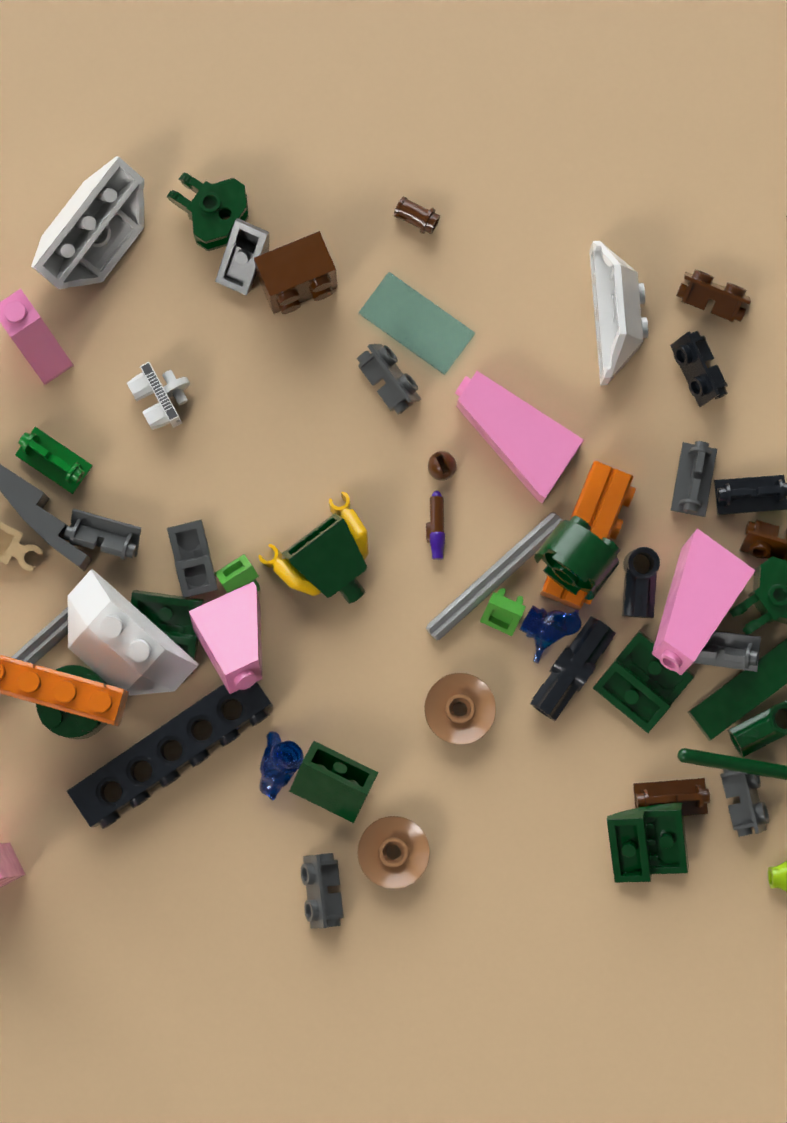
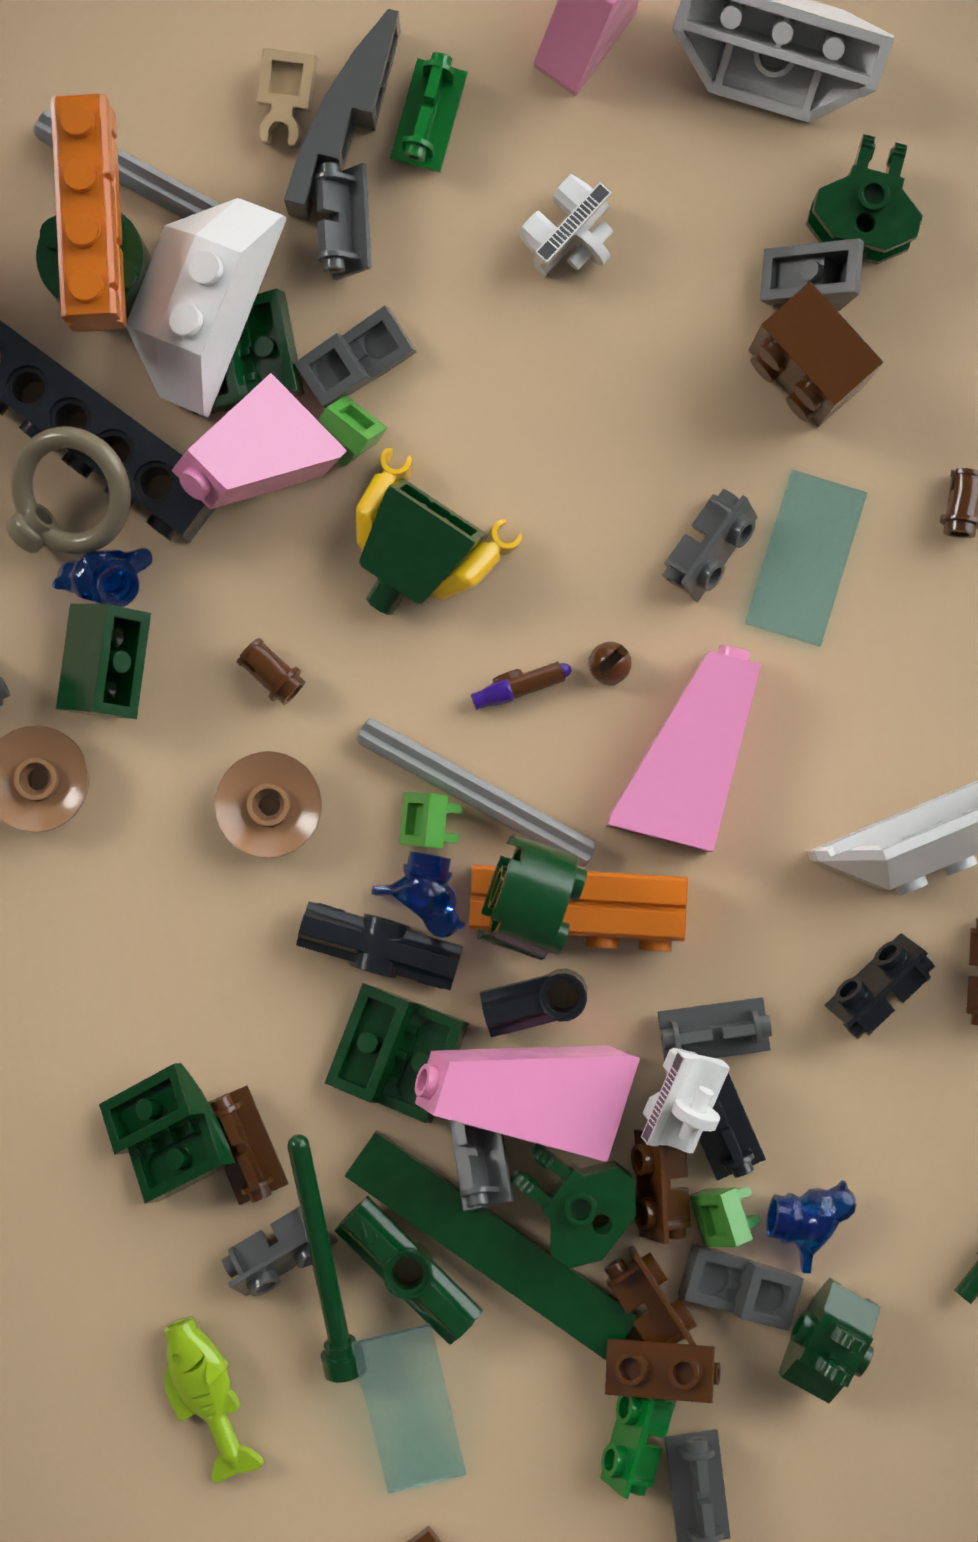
camera: 75 degrees right, 5 degrees up
none -> dark tan piece [6,427,131,554]
none -> reddish brown pin [236,638,305,705]
none -> white hips [641,1048,730,1153]

